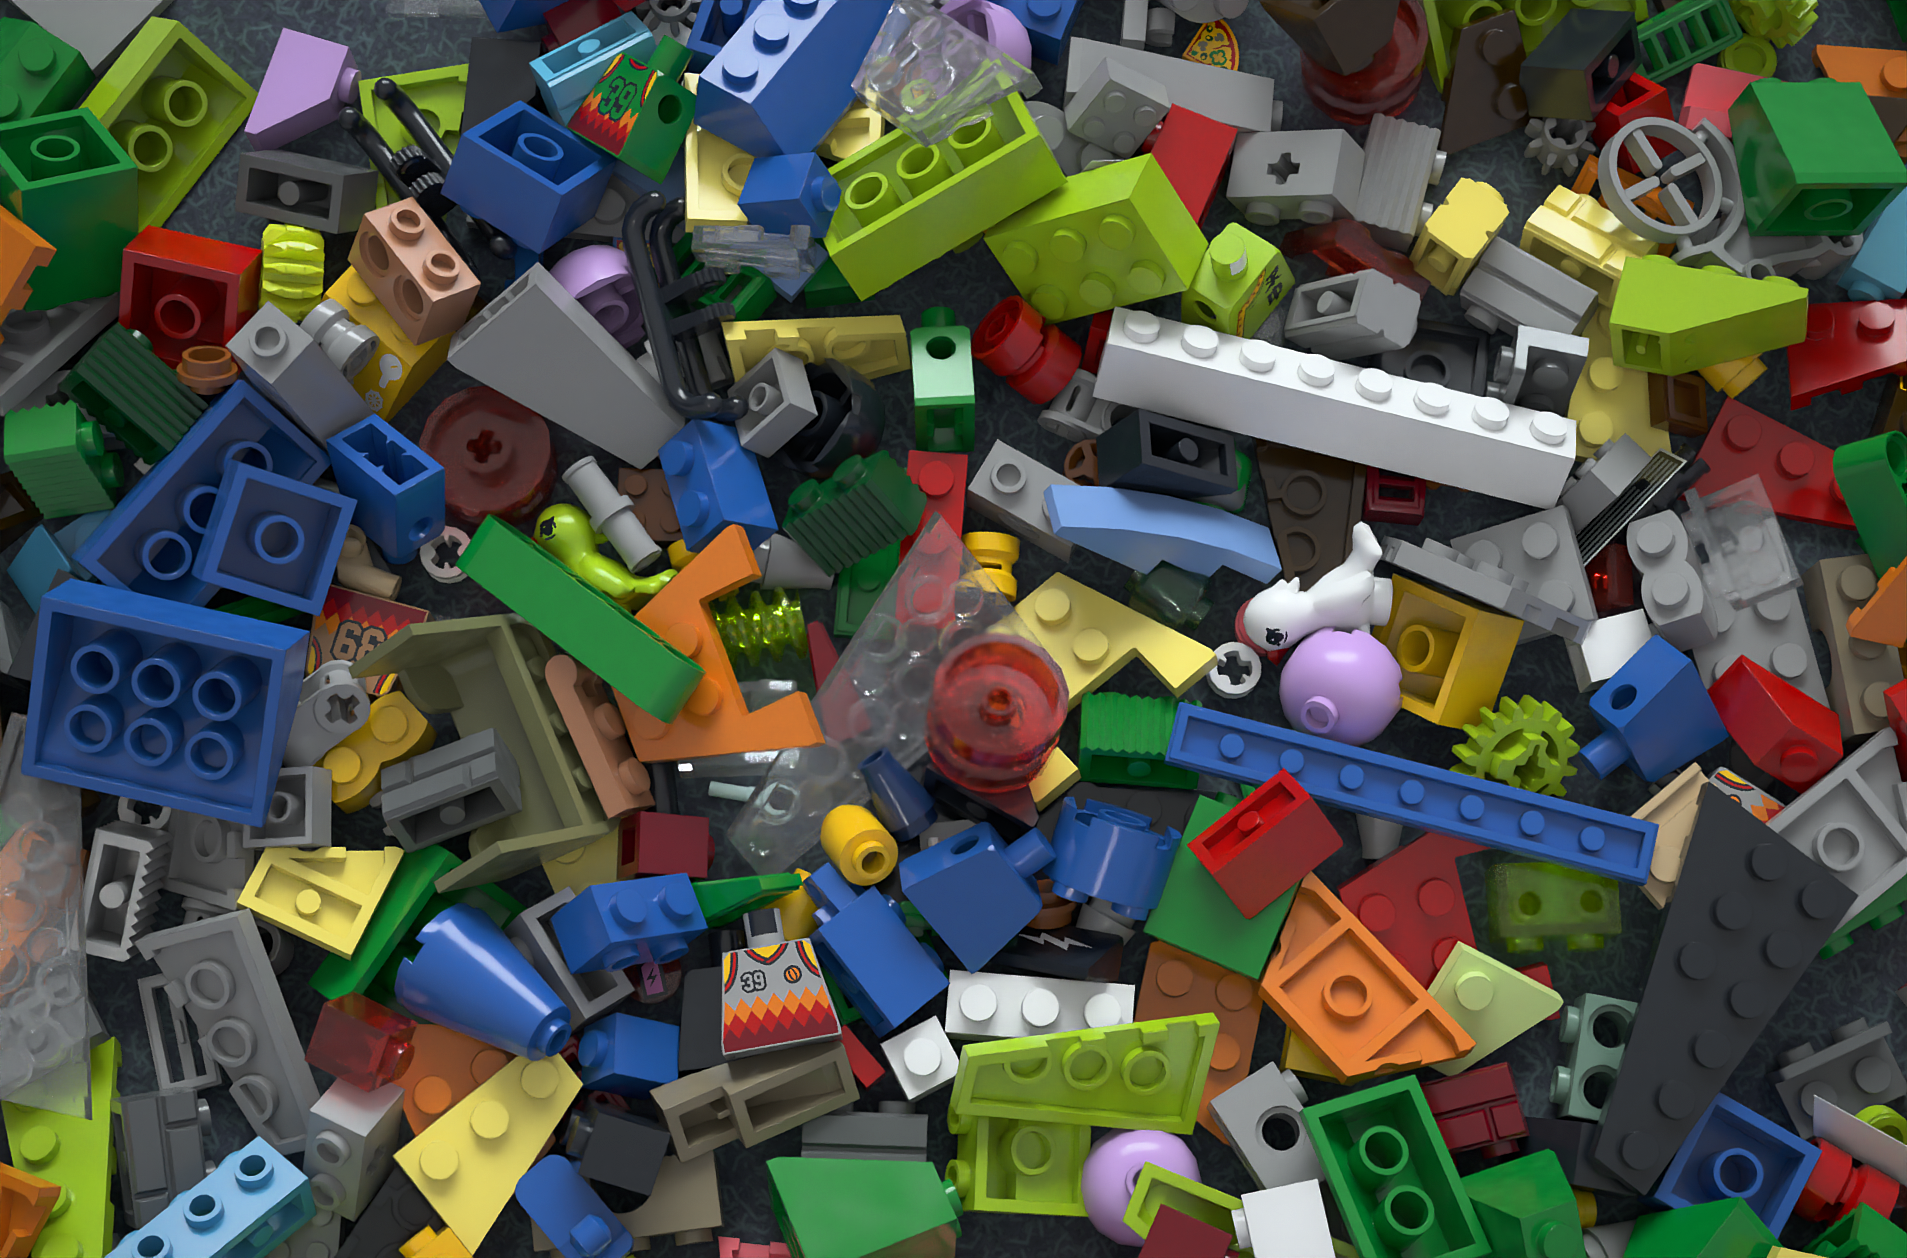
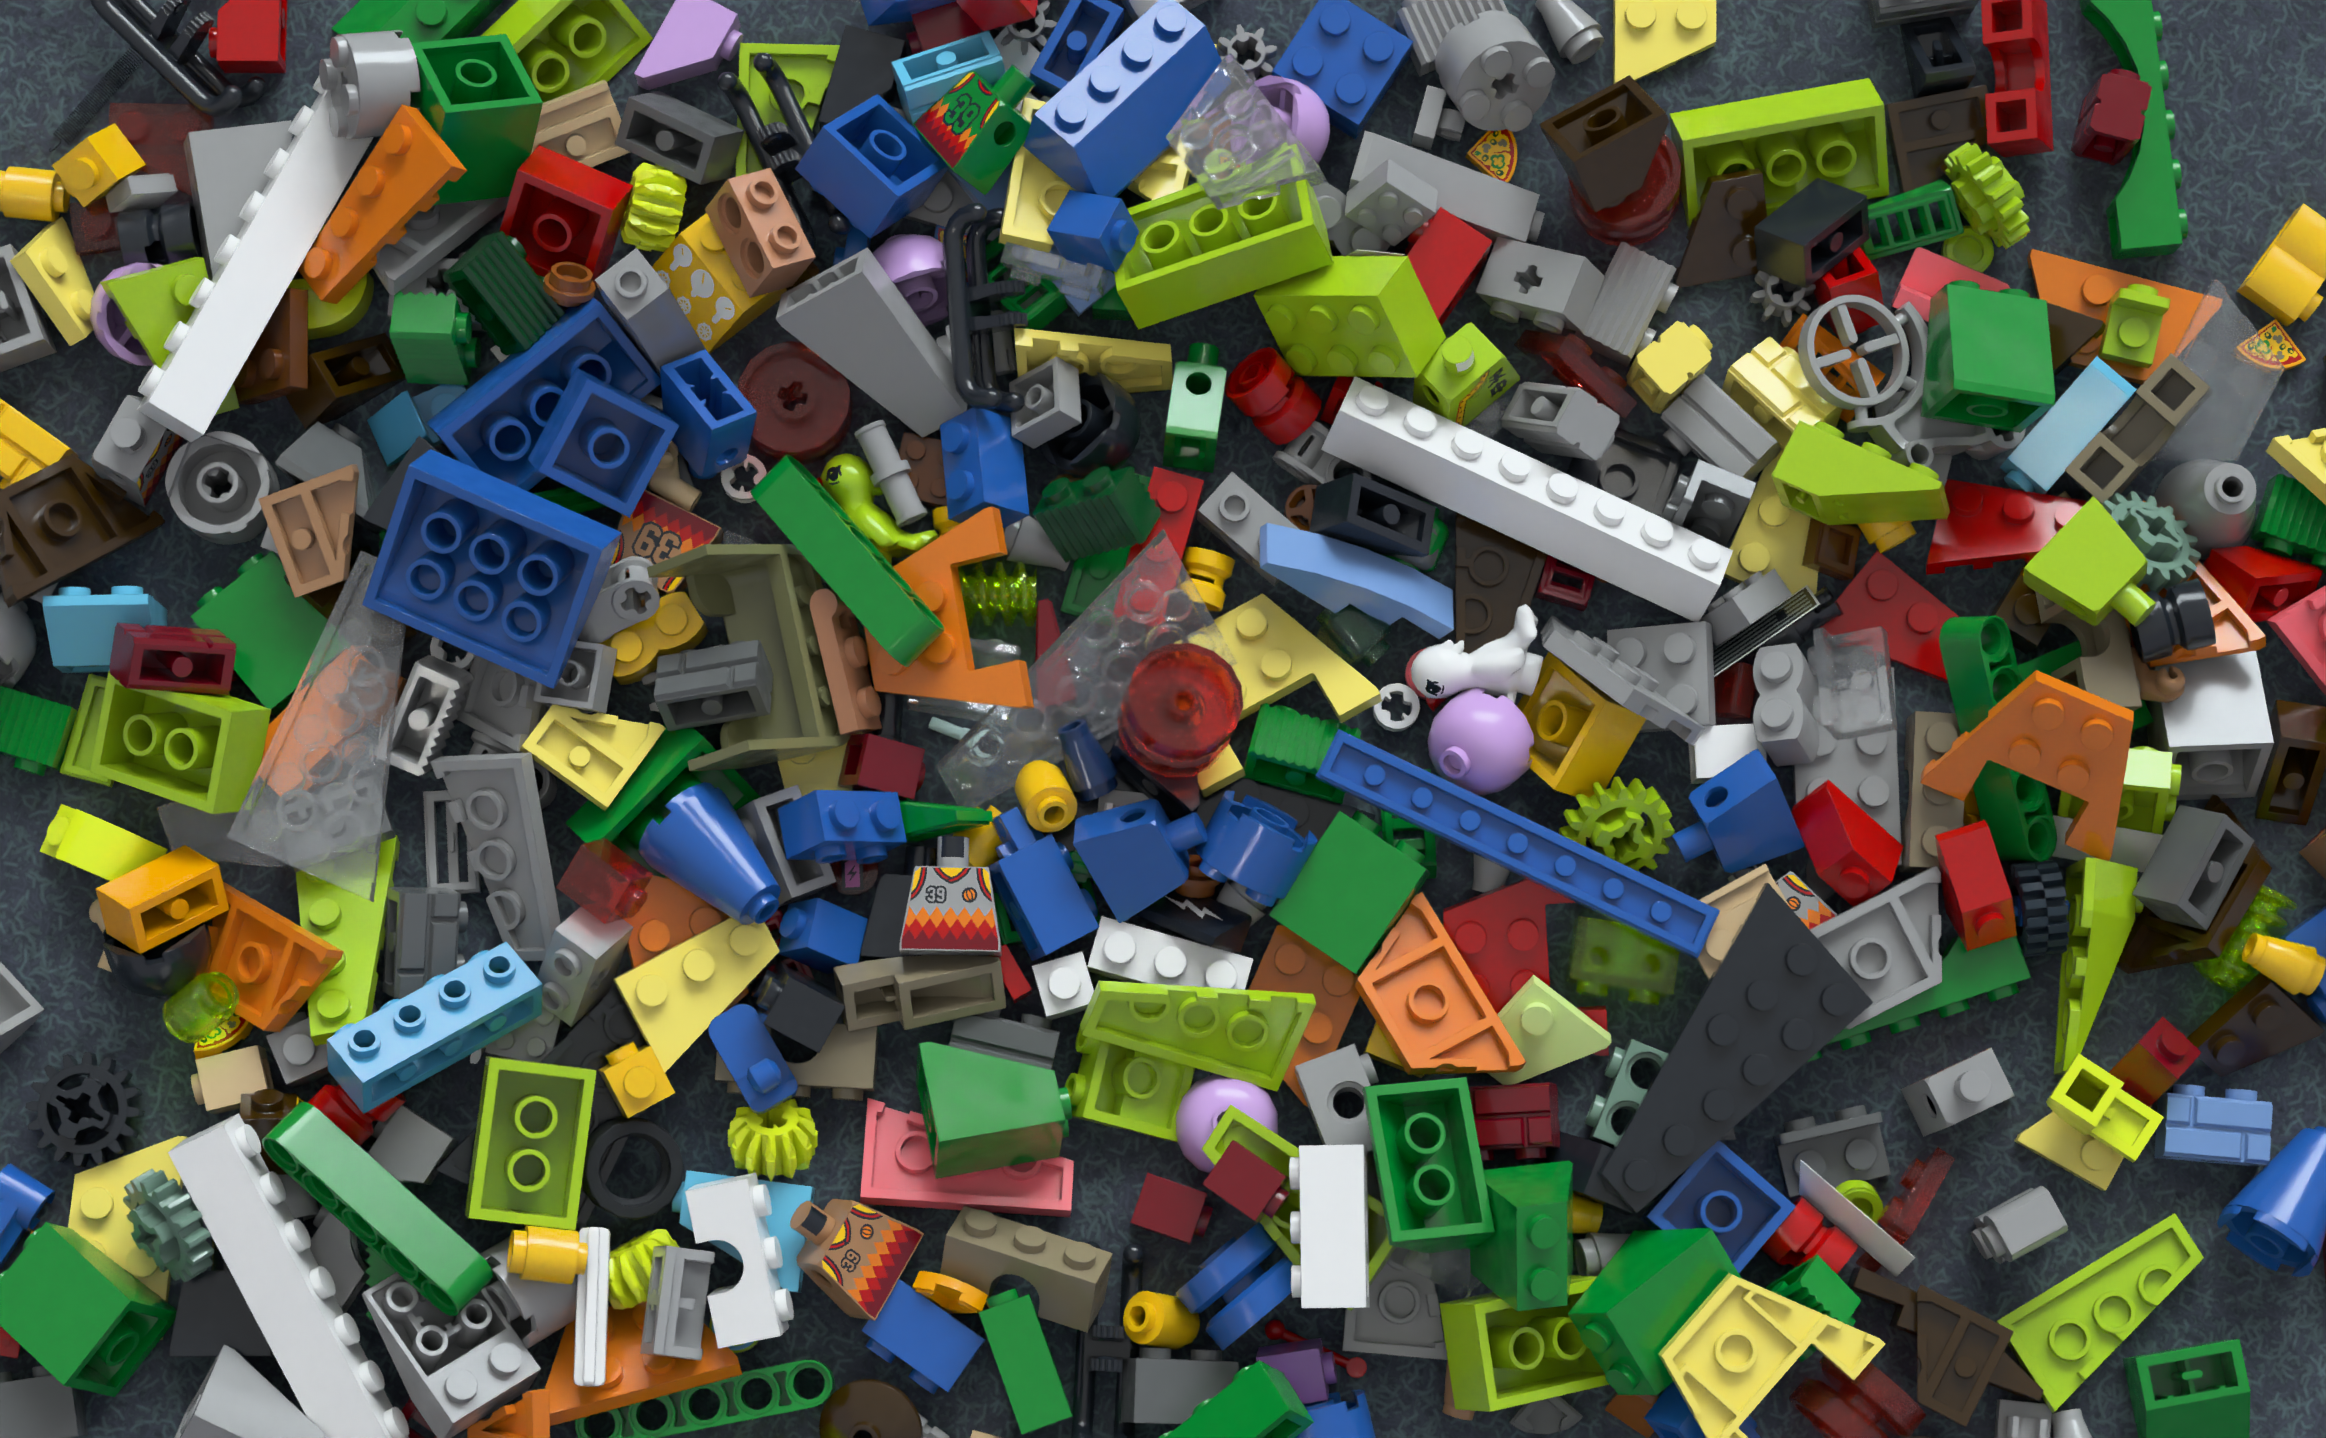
camera: 10 degrees right, 5 degrees up
light grey wheel [299,299,380,380] -> none
red panel [1187,768,1343,919] -> none
none -> tan plate [531,80,630,167]

